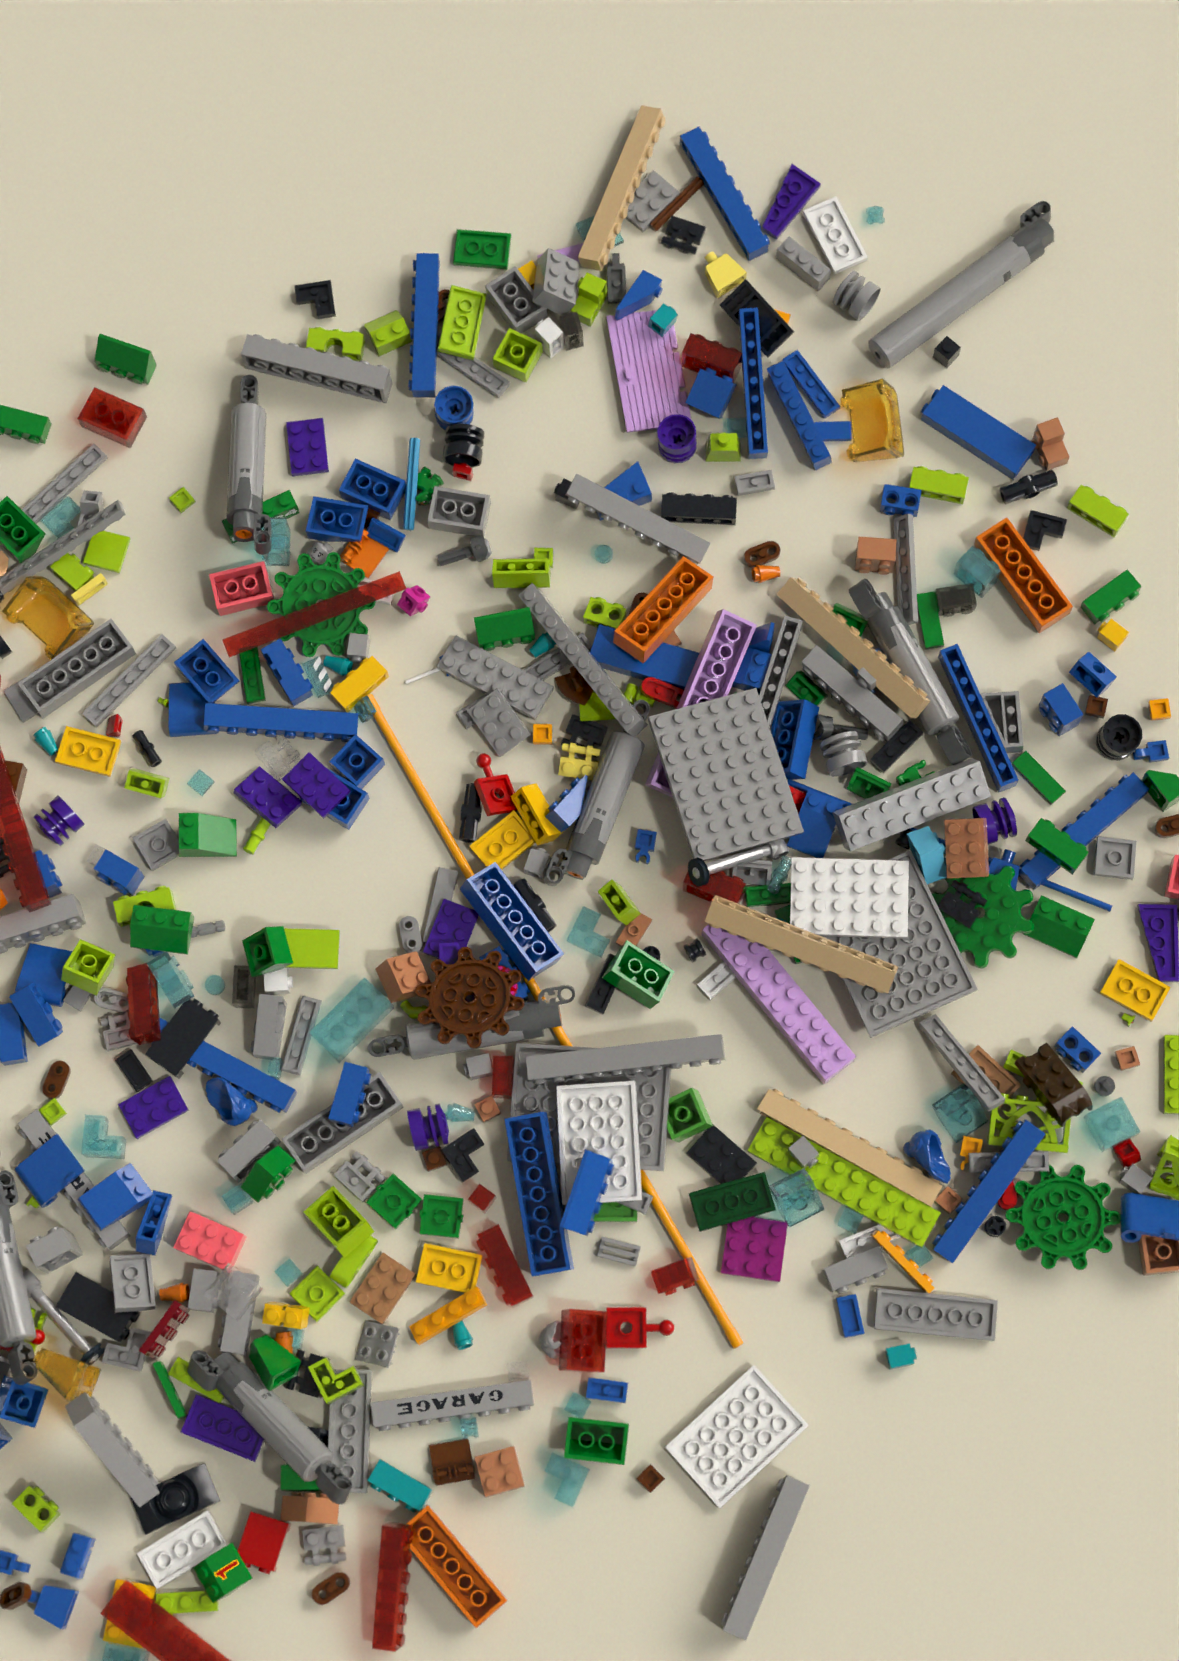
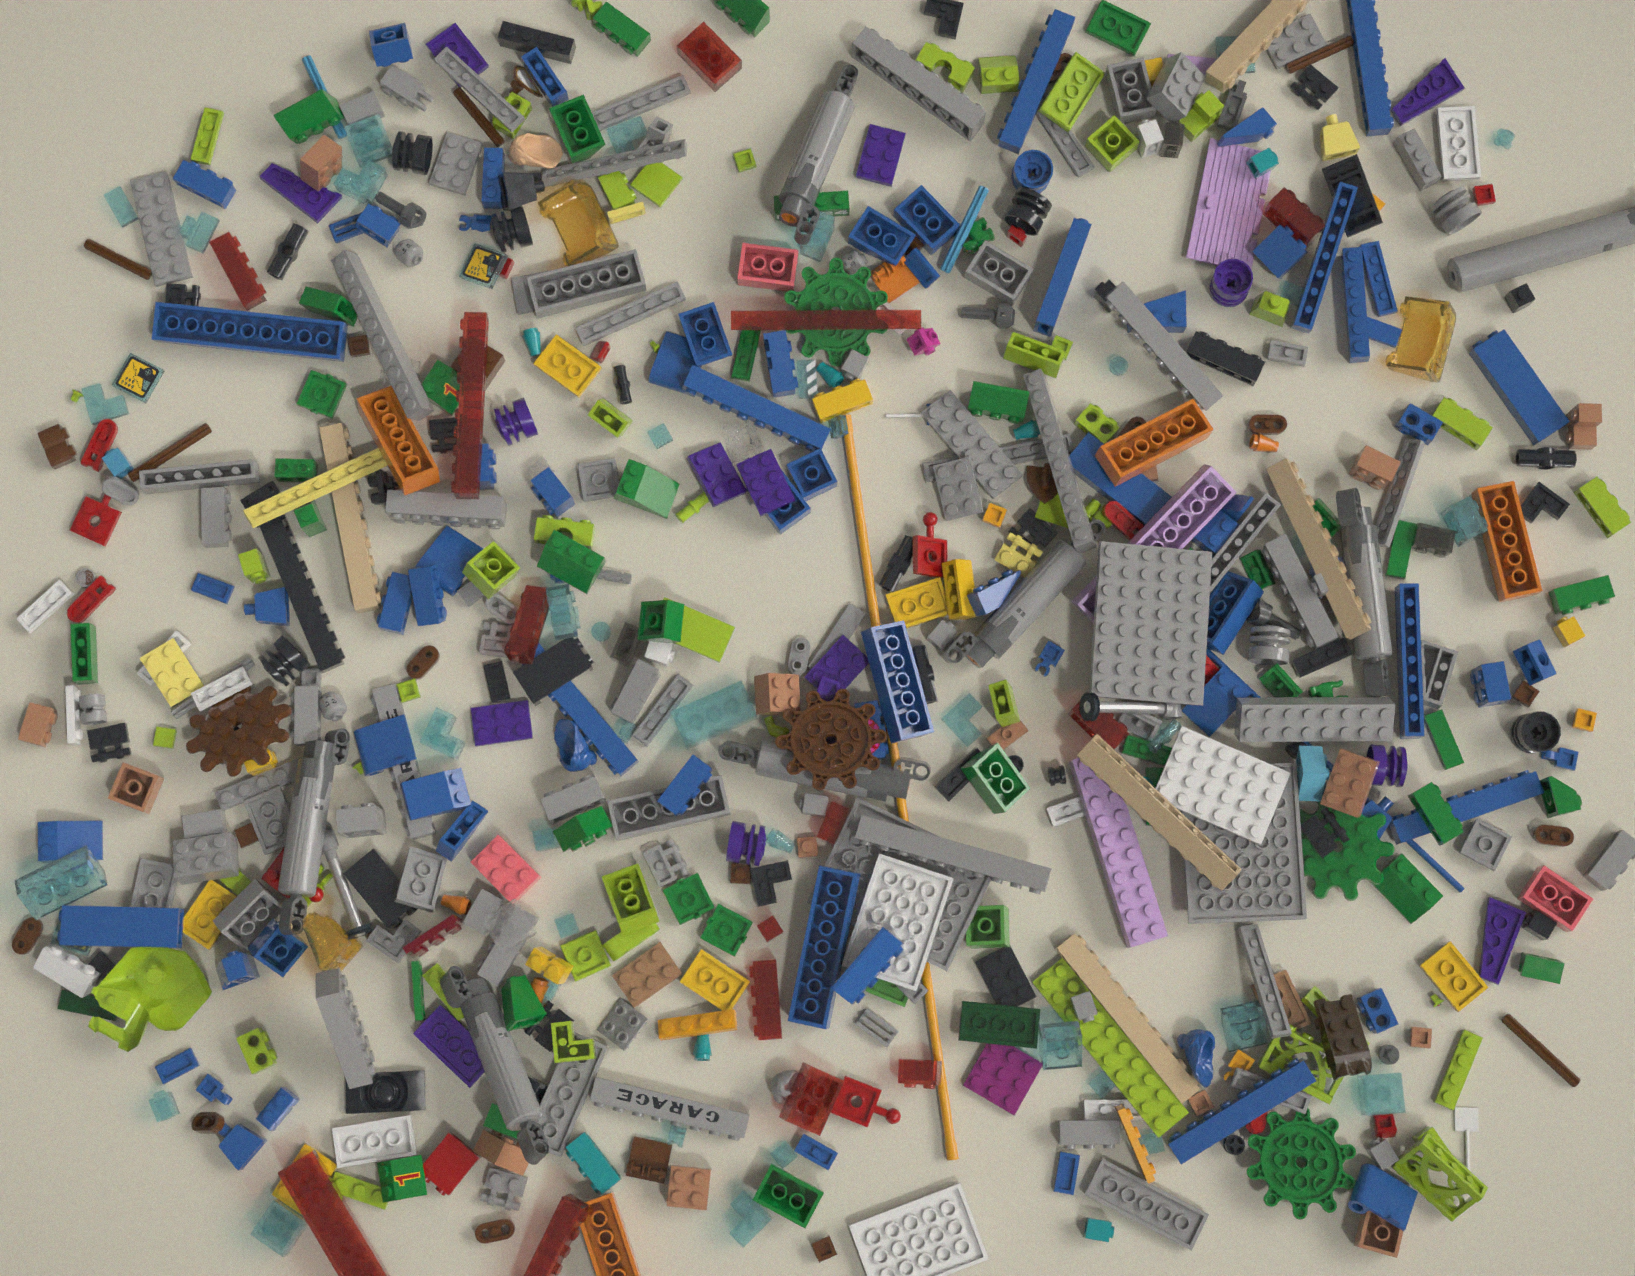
camera: 15 degrees right, 5 degrees up
none -> blue brick [1033,218,1092,337]
none -> red plate [1472,184,1496,206]

